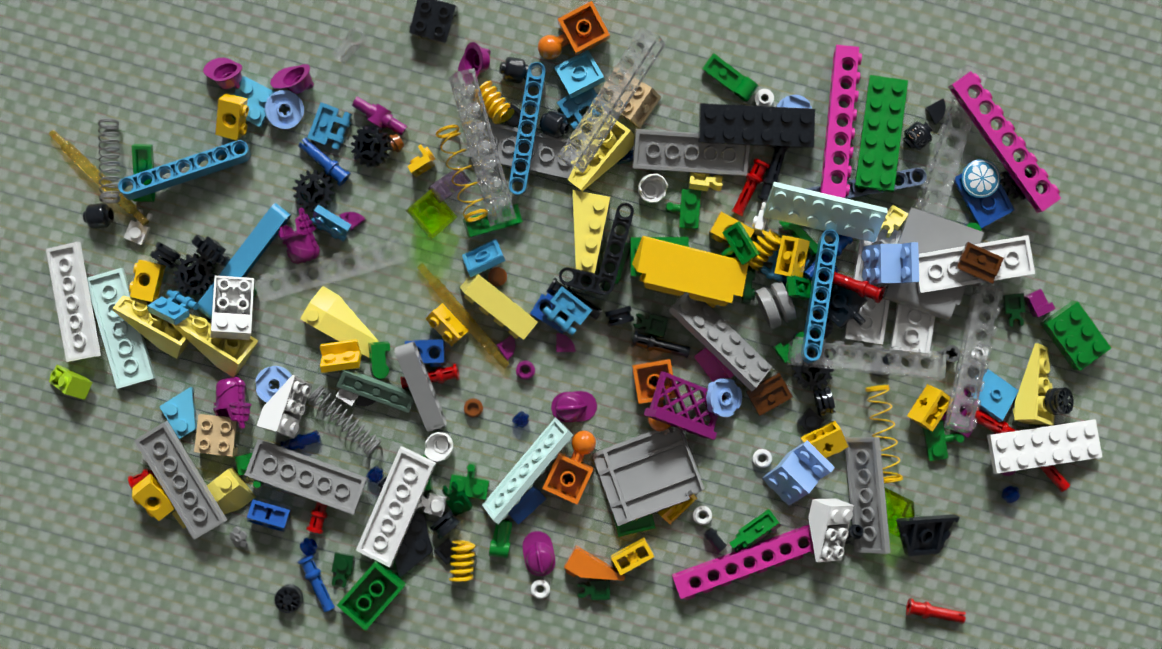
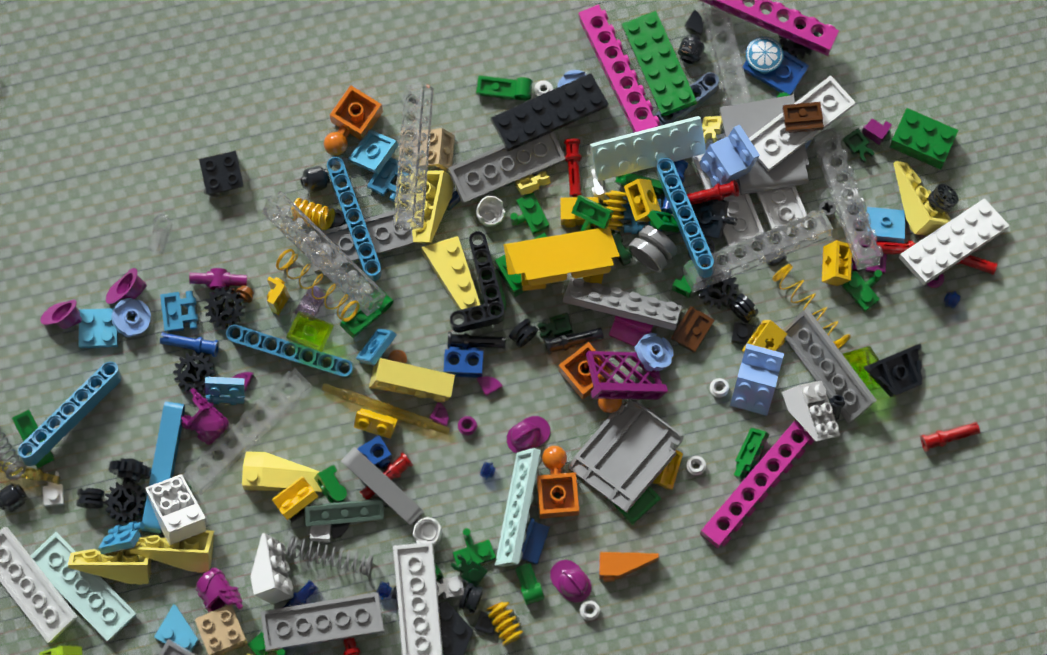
camera: 25 degrees left, 15 degrees down
yellow brick [129,260,166,302] -> none
yellow brick [215,93,249,140] -> none
light blue plate [255,366,292,403] -> none
magenta piece [458,42,491,86] -> none
dark orange plate [464,398,483,417] -> none
black head [540,111,570,138] -> none
dark azure plate [542,287,592,336] -> none
dark green plate [577,579,610,600] -> none
yellow brick [611,537,654,575] -> none
black pin [703,528,727,553] -> none
black pin [757,147,788,200] -> none
none -> dark azure beam [226,325,355,377]

